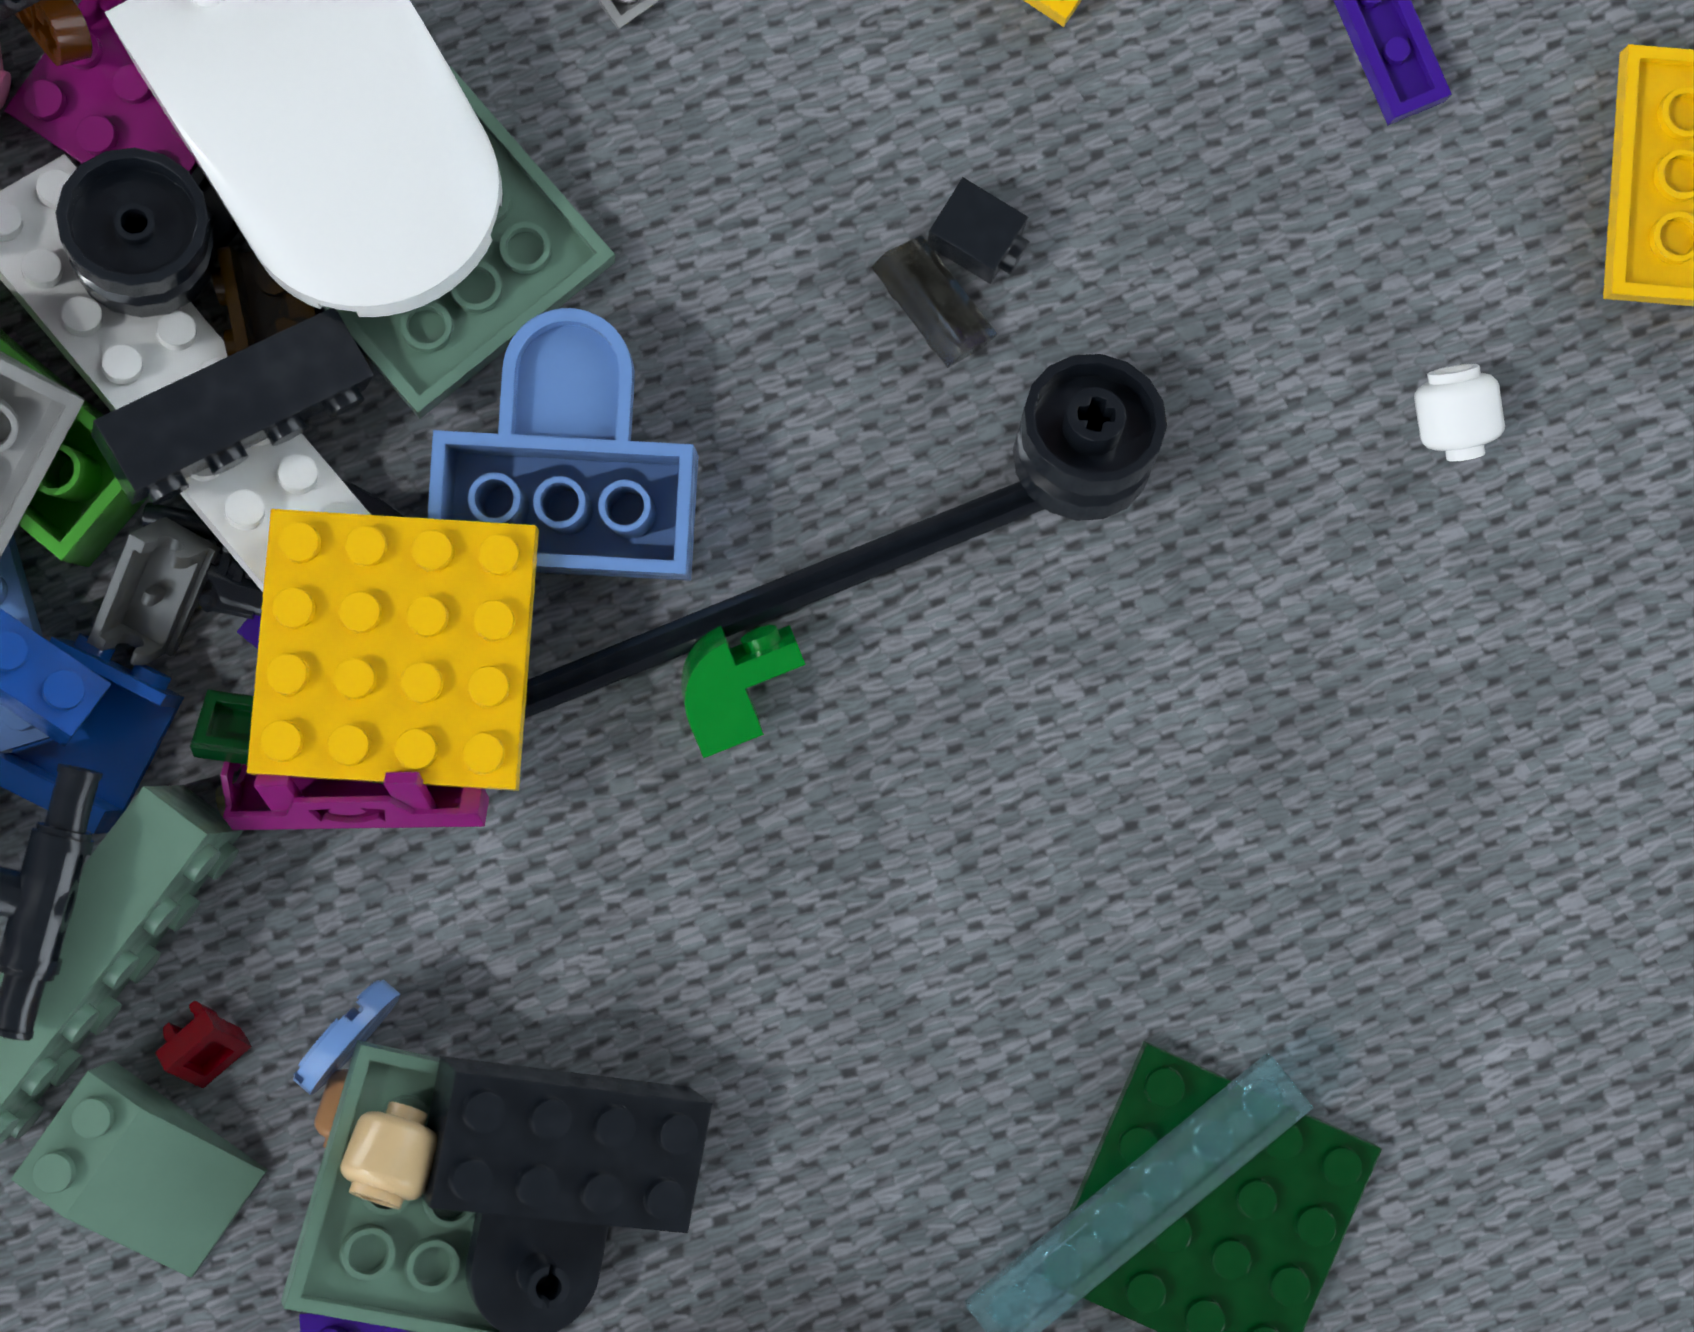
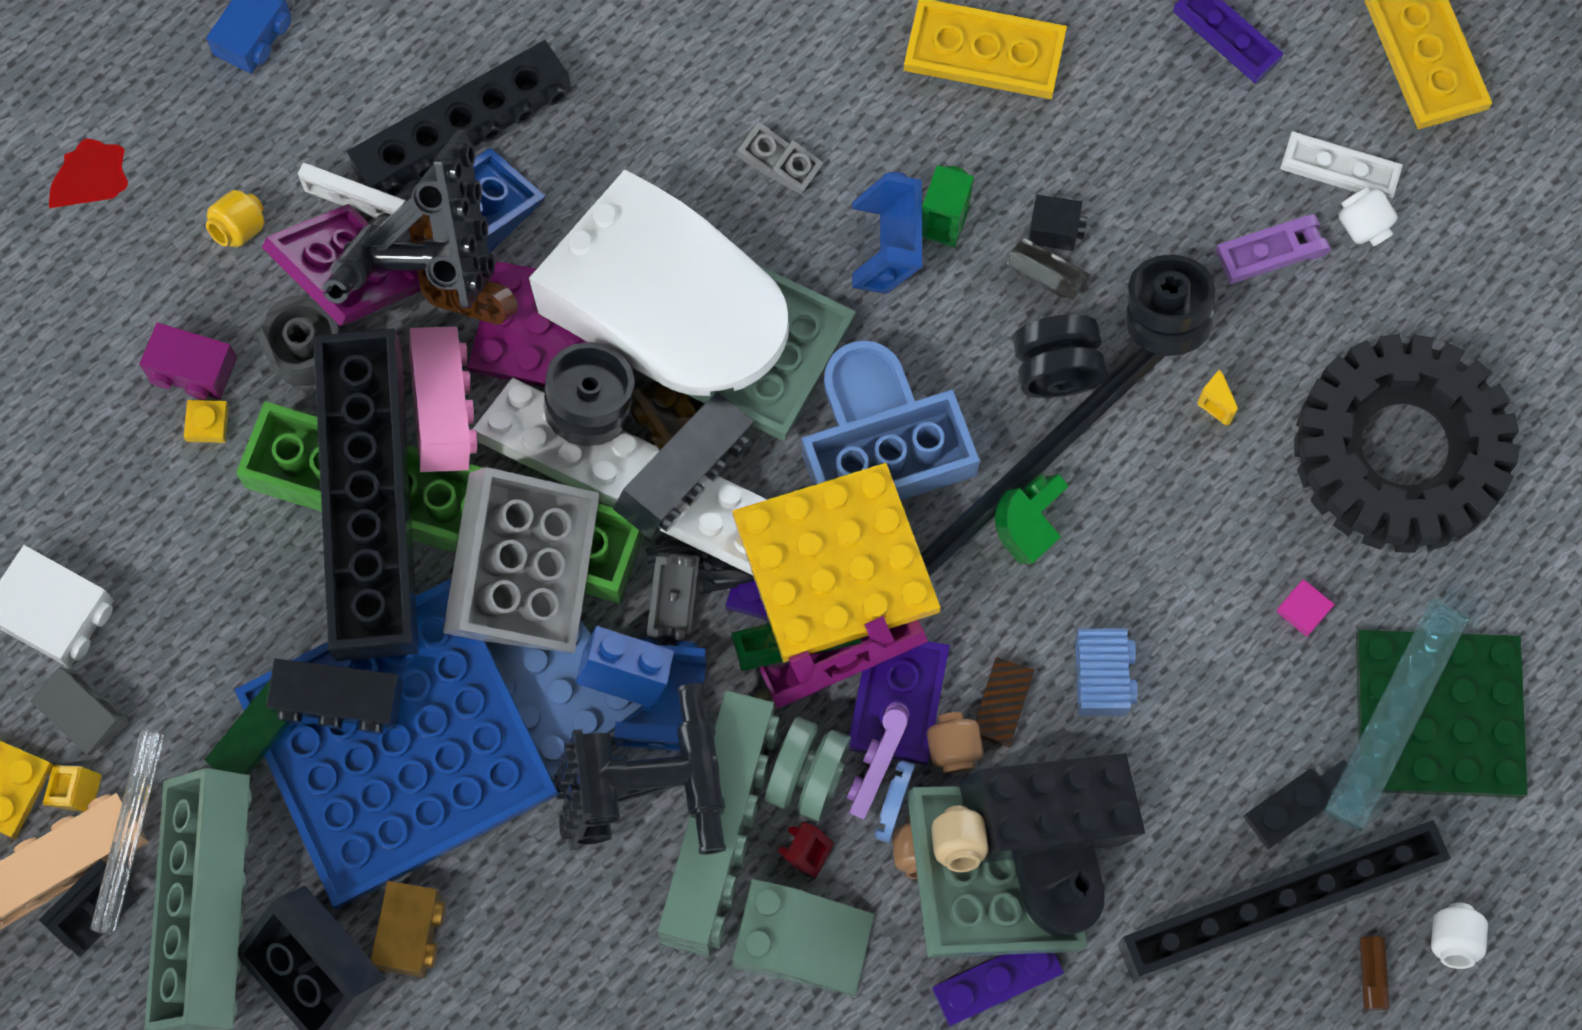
camera: 20 degrees left, 15 degrees down
none -> sand green wheel [765,716,851,823]
none -> medium lavender plate [846,702,909,820]
none -> dark purple plate [848,641,950,766]
none -> blue panel [852,172,922,293]
none -> green brick [922,165,974,248]
none -> medium nougat head [926,712,984,774]
none -> tile [976,657,1035,748]
none -> black wheel [1013,314,1108,398]
none -> medium blue brick [1075,628,1137,716]
none -> yellow slope [1197,370,1238,425]
none -> medium lavender plate [1216,214,1331,284]
none -> black hinge [1243,760,1354,850]
none -> dark pink tile [1276,579,1335,637]
none -> white tile [1280,131,1403,203]
none -> black tyre [1294,334,1520,553]

